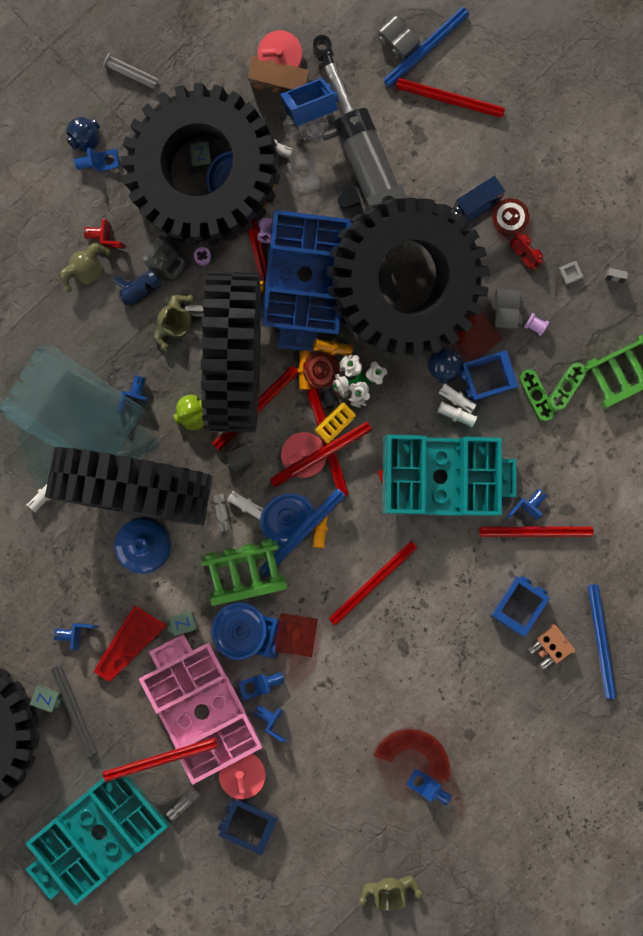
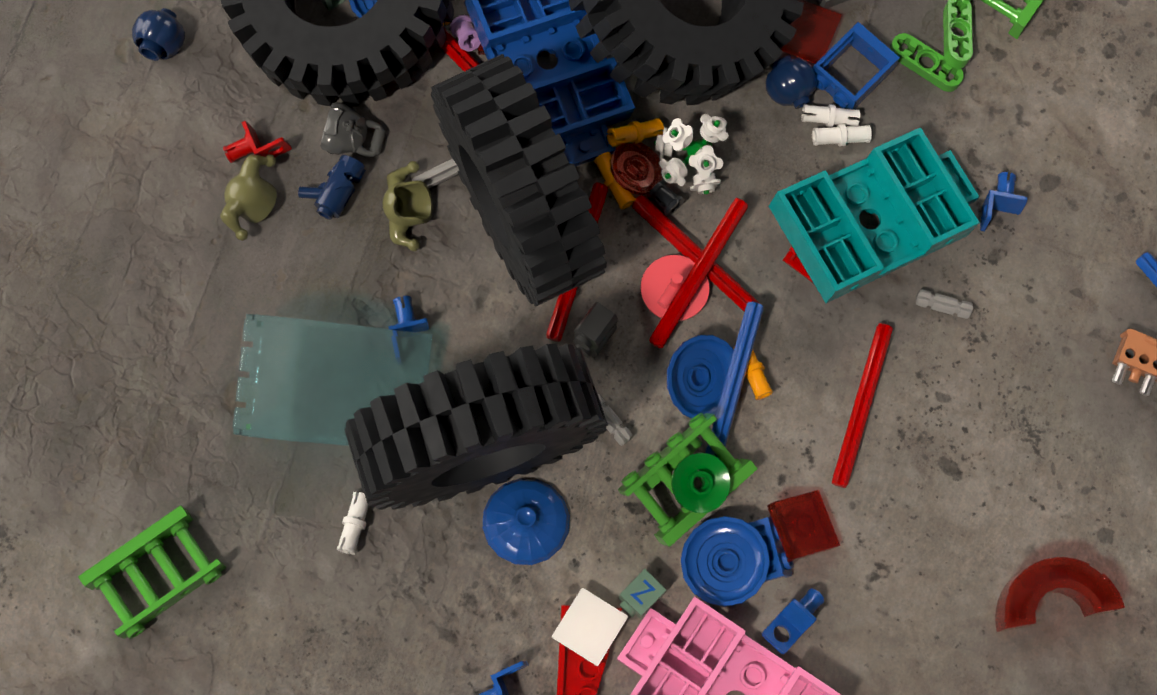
camera: 30 degrees left, 10 degrees down
blue bracket [74,148,120,172] -> none
lime plant [173,394,204,430] -> none
lavender bush [194,247,211,266] -> none
white pin [227,491,263,520] -> none
blue bracket [253,705,288,743] -> none
yellow slope [314,403,356,444] -> none
blue bracket [406,769,452,805] -> none
red axle [479,526,594,537] -> none
blue window [491,576,550,637] -> none
none -> white sticker [552,588,628,666]
none -> green dish [671,453,730,513]
none -> light grey axle [916,289,973,319]

